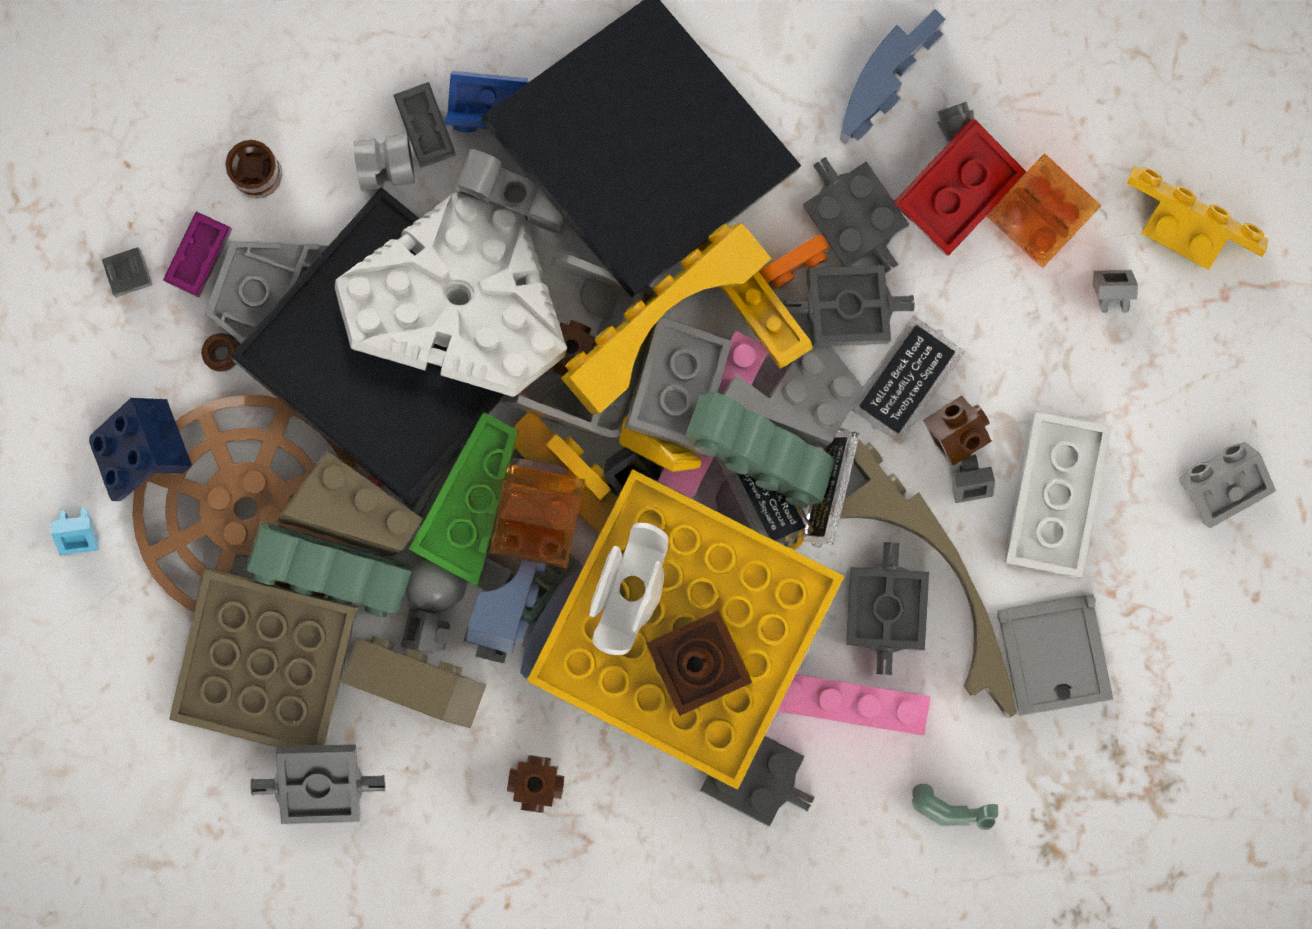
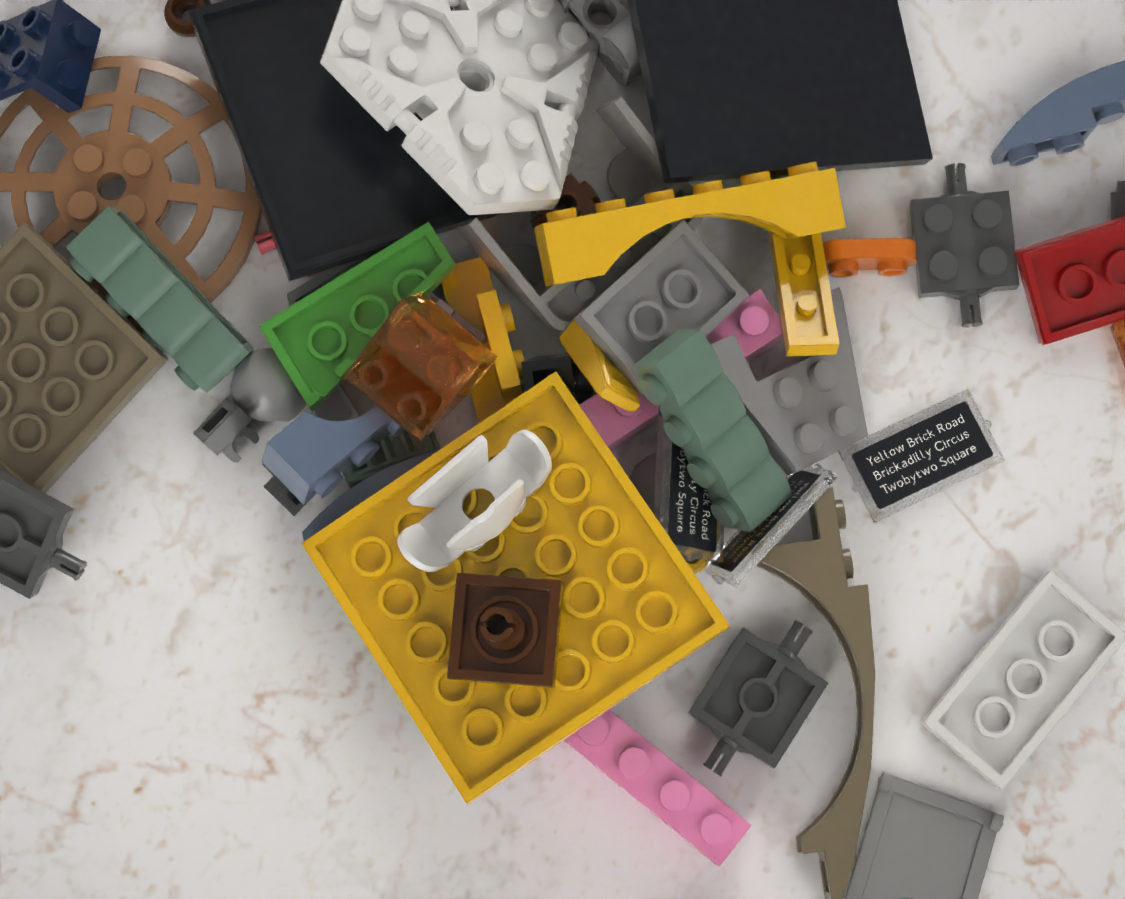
camera: 30 degrees right, 5 degrees down
dark tan wedge [276,451,423,557] -> none
dark tan wedge [341,635,486,728] -> none
reddish brown brick [507,755,565,813] -> none
dark grey plate [700,736,815,827] -> none
dark grey plate [783,265,915,347] -> none
reddish brown brick [923,395,992,466] -> none
dark grey tile [952,454,995,503] -> none

